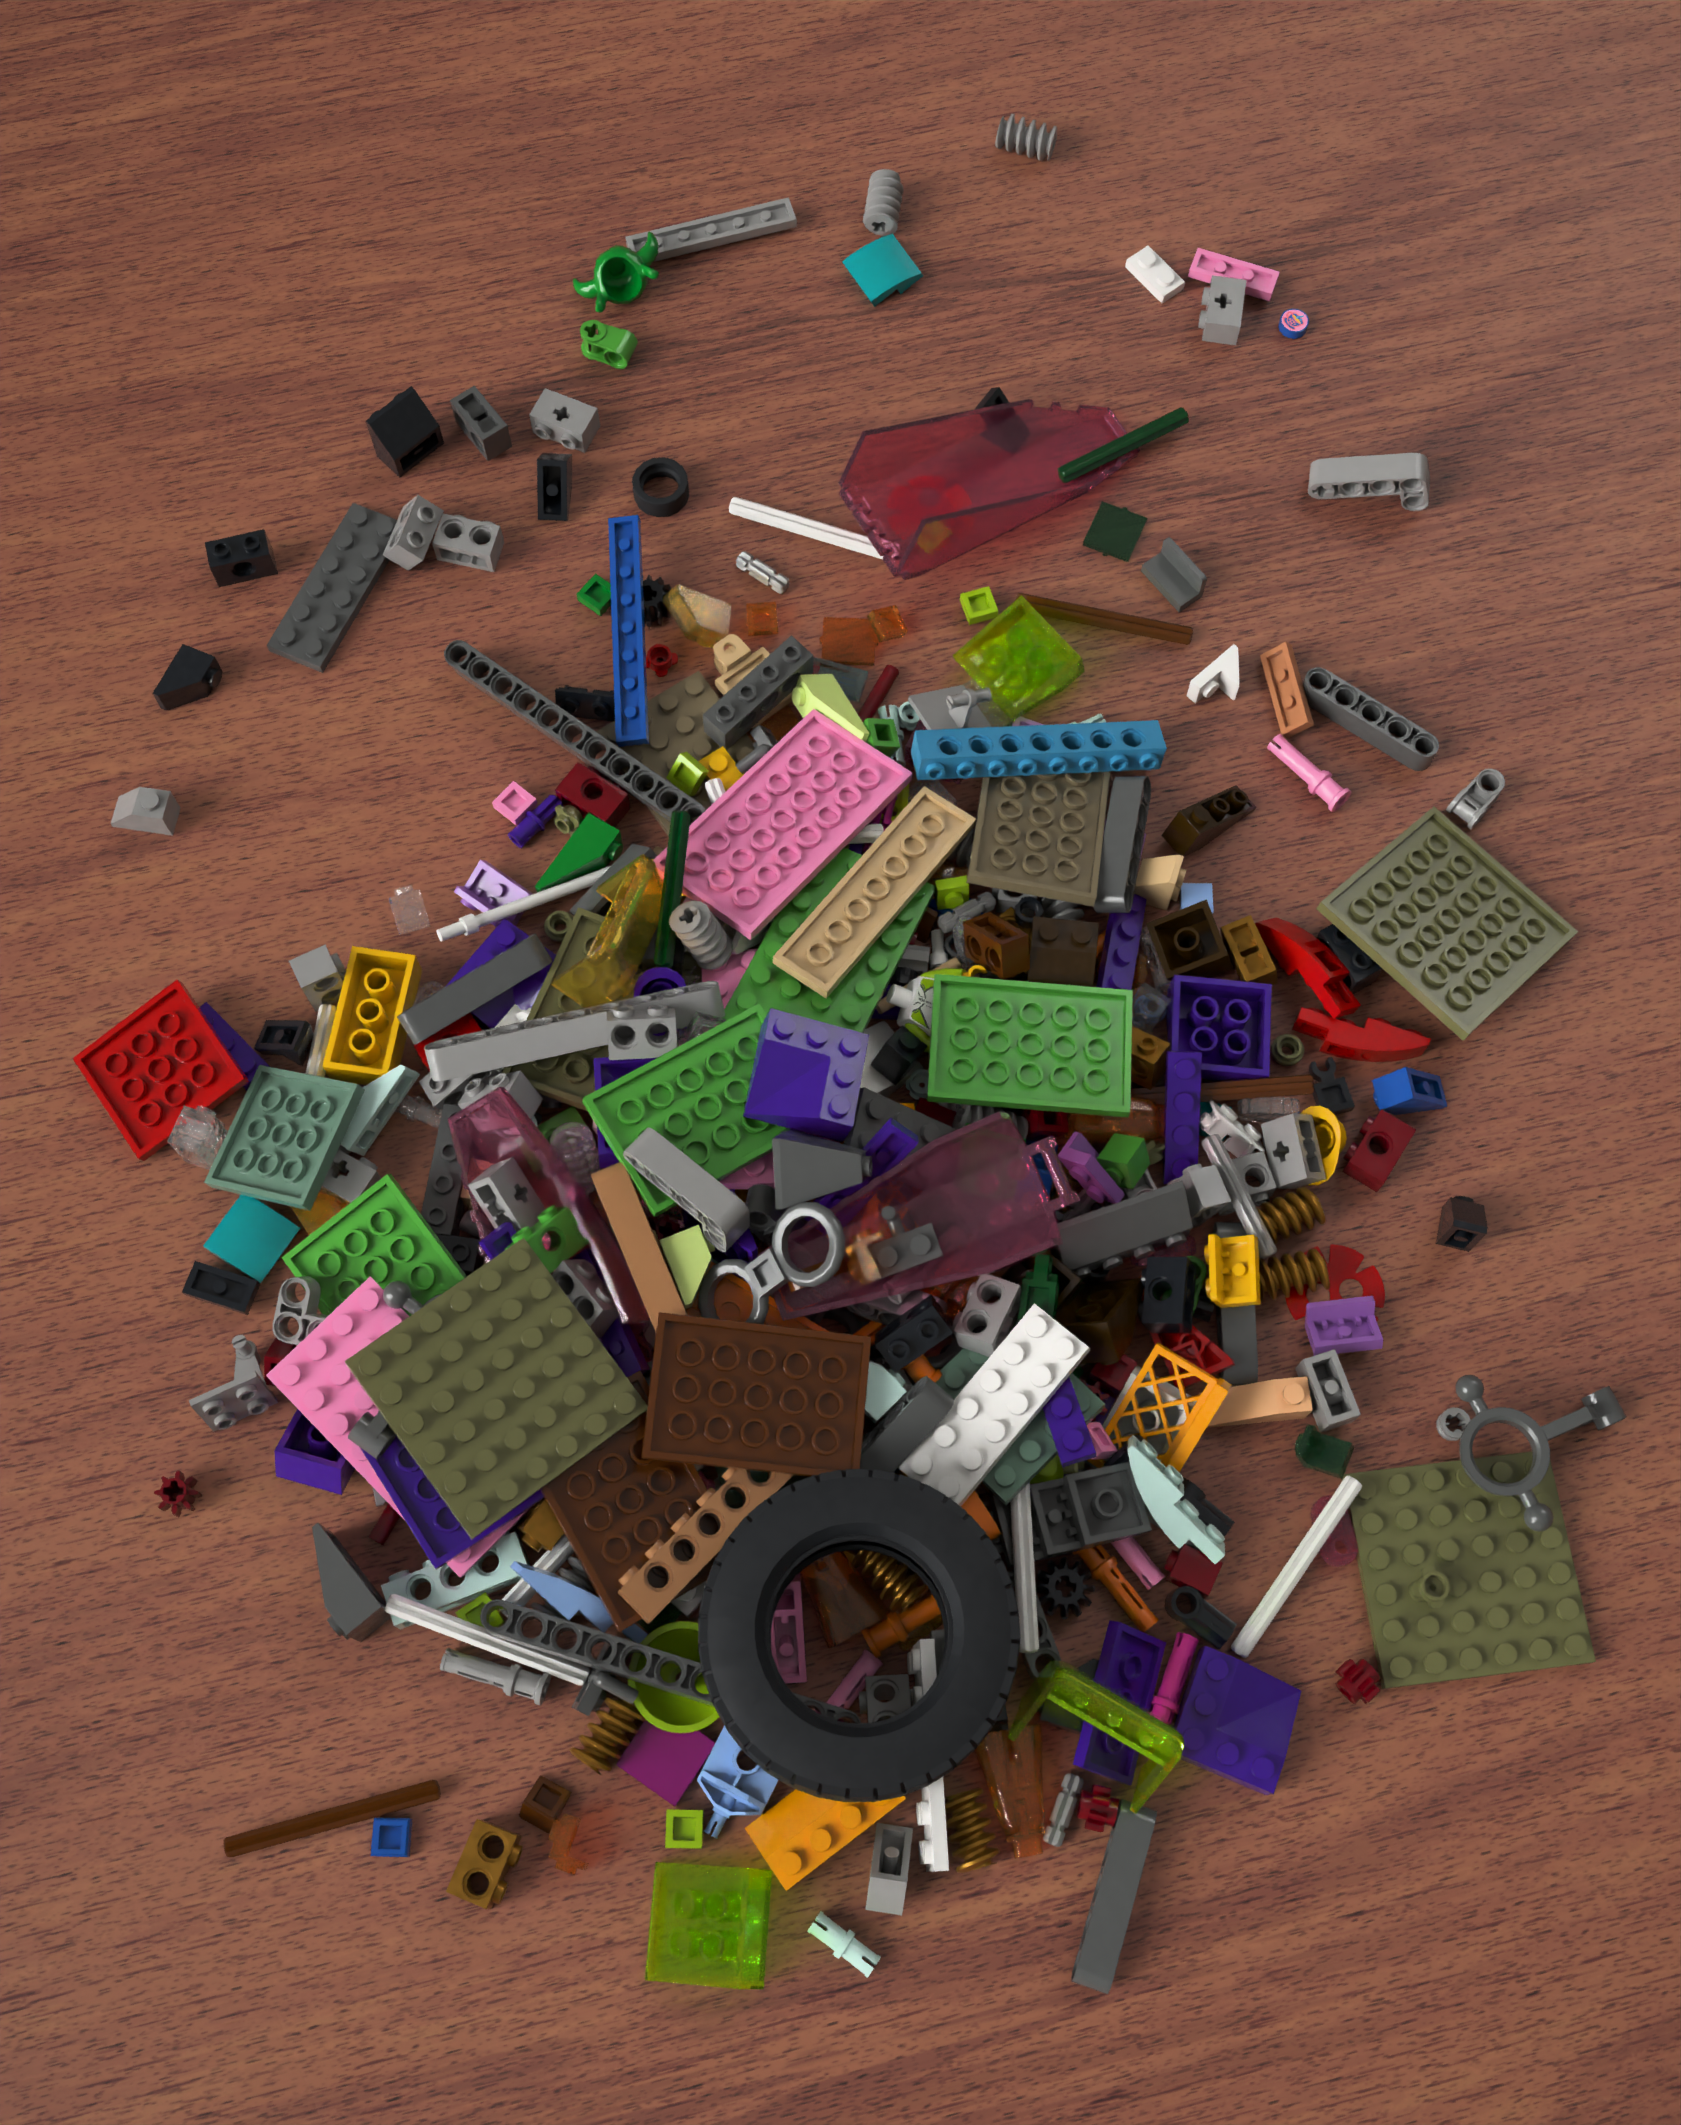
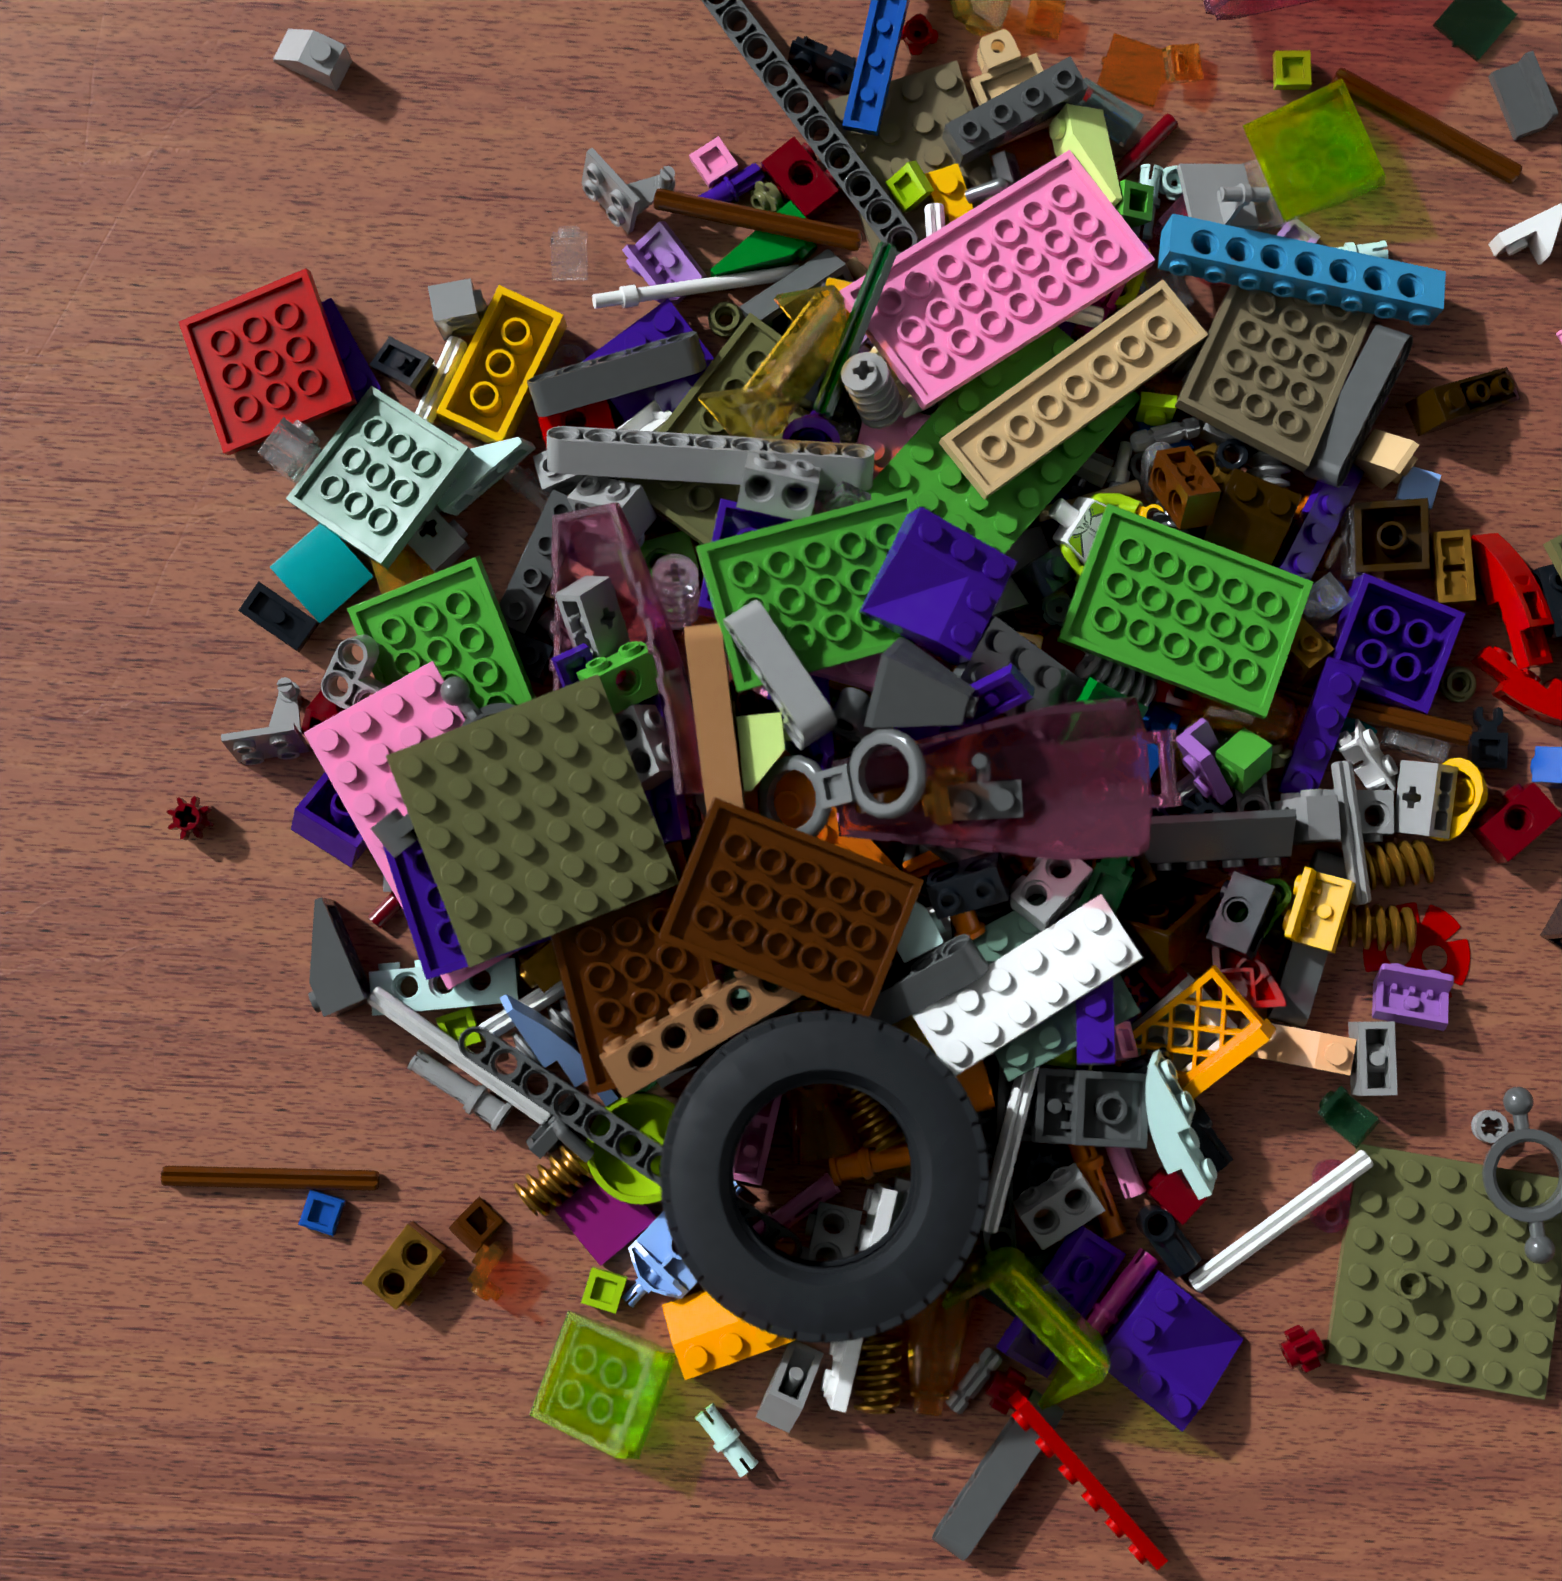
camera: 15 degrees right, 15 degrees up
none -> light grey plate [581,148,676,234]
none -> reddish brown axle [653,188,862,251]
none -> red plate [1007,1390,1168,1571]
none -> light grey brick [1013,1162,1105,1250]

